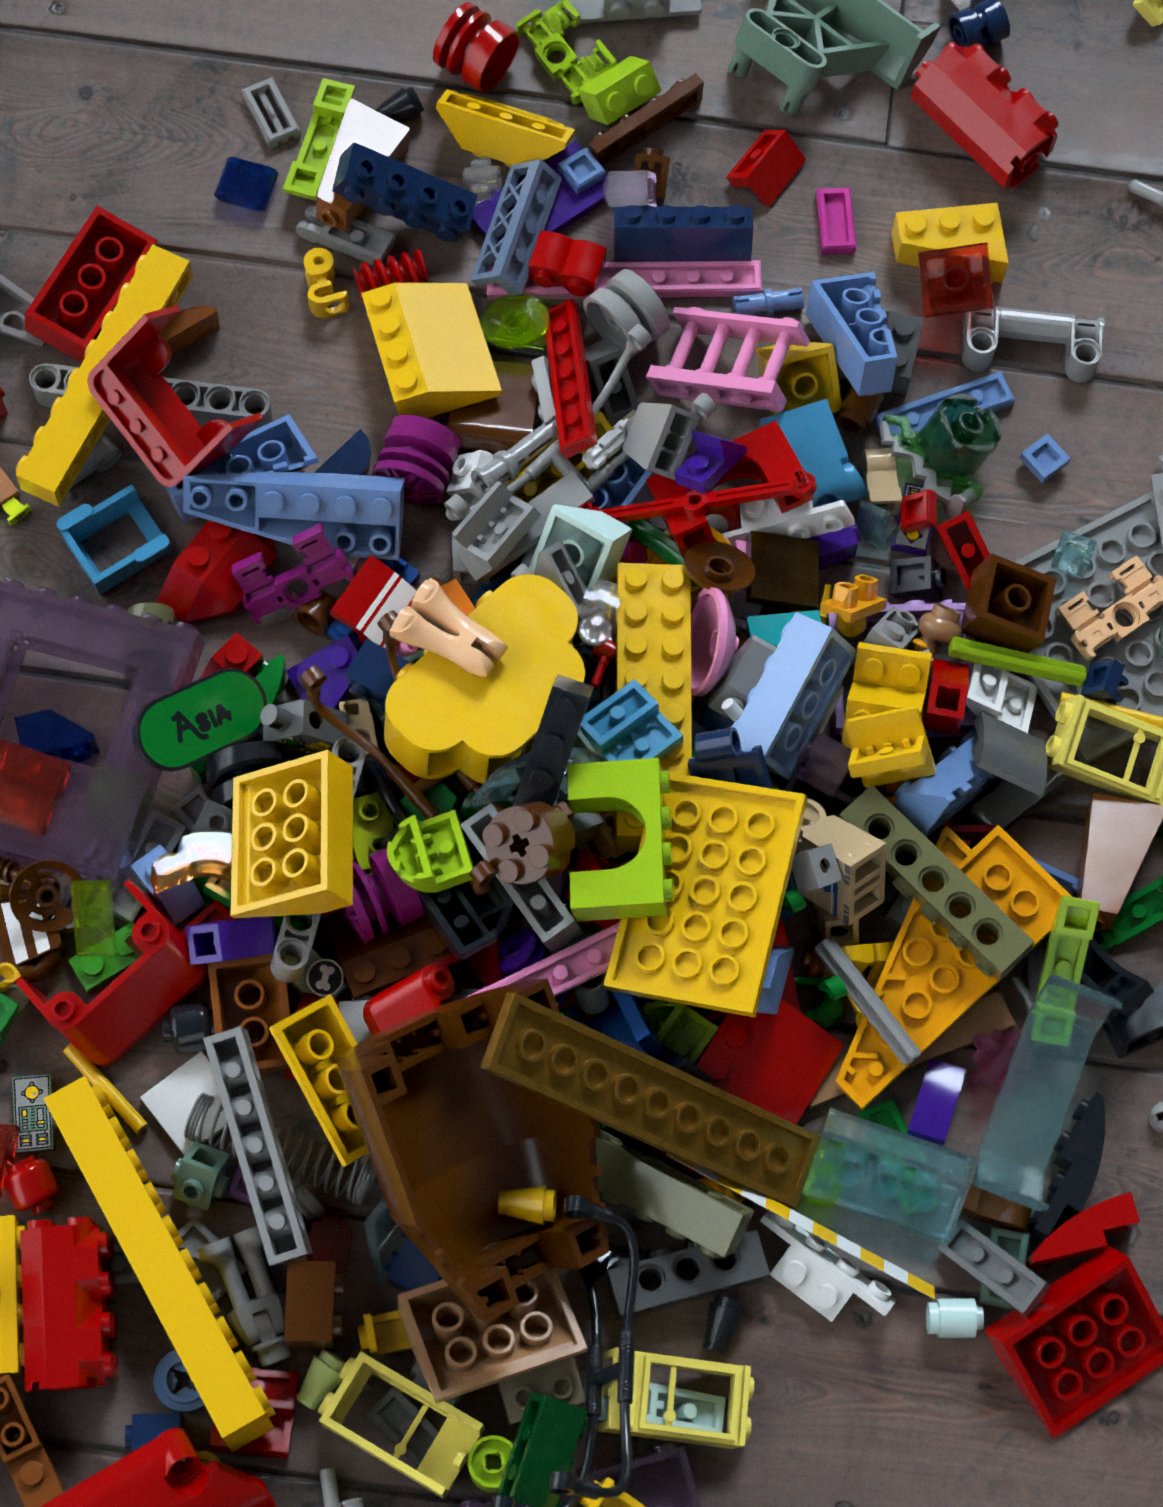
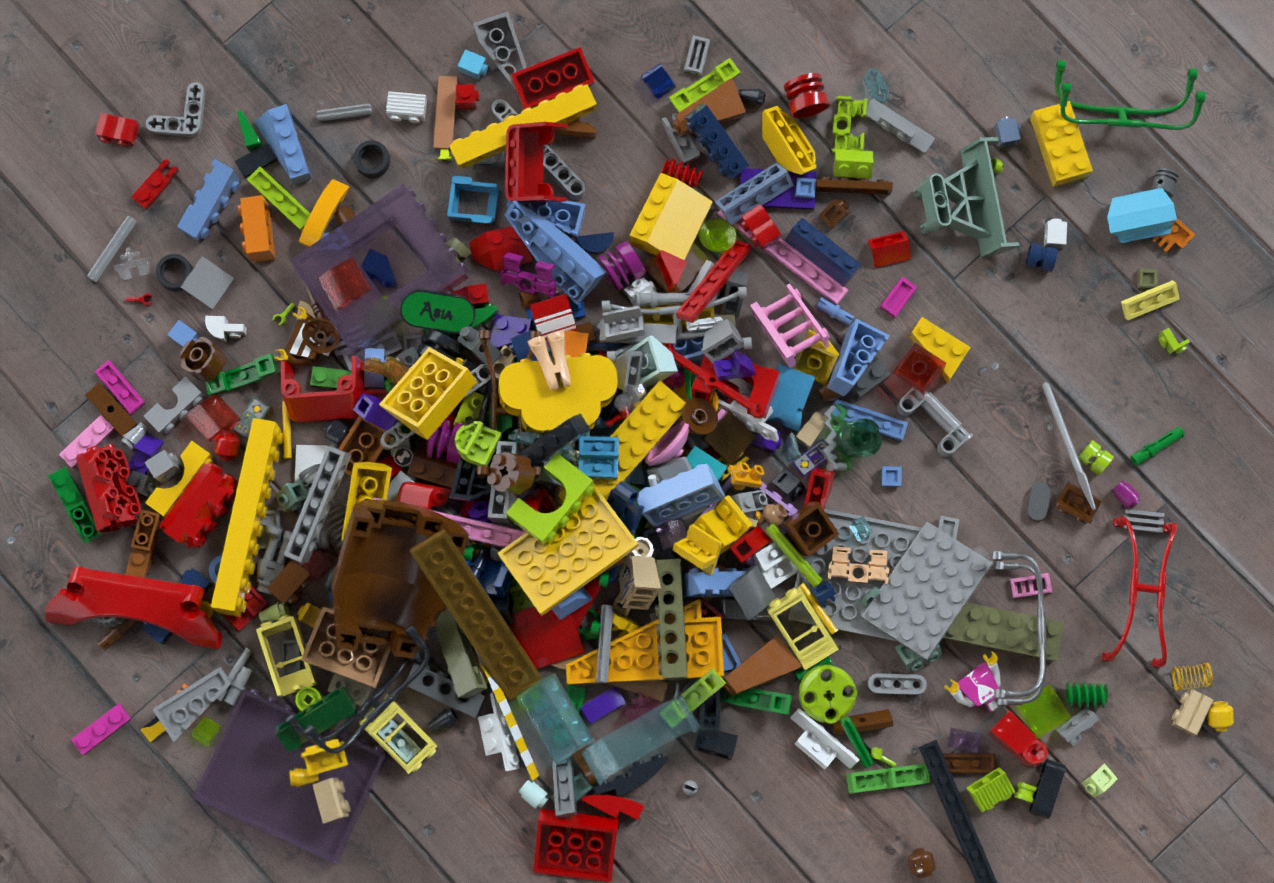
camera: 45 degrees right, 10 degrees up
clear neon green plate [71,880,116,956] -> none
yellow leg [304,248,349,319] -> none
clear gear [463,158,502,201] -> none
yellow cone [498,1185,557,1225] -> none
light grey wheel [583,269,670,360] -> none
clear purple brick [603,170,656,209] -> none
light grey piece [792,843,843,893] -> none
red tile [900,489,937,534] -> none
red brick [911,42,1058,189] -> none
none -> red slope [655,250,687,292]

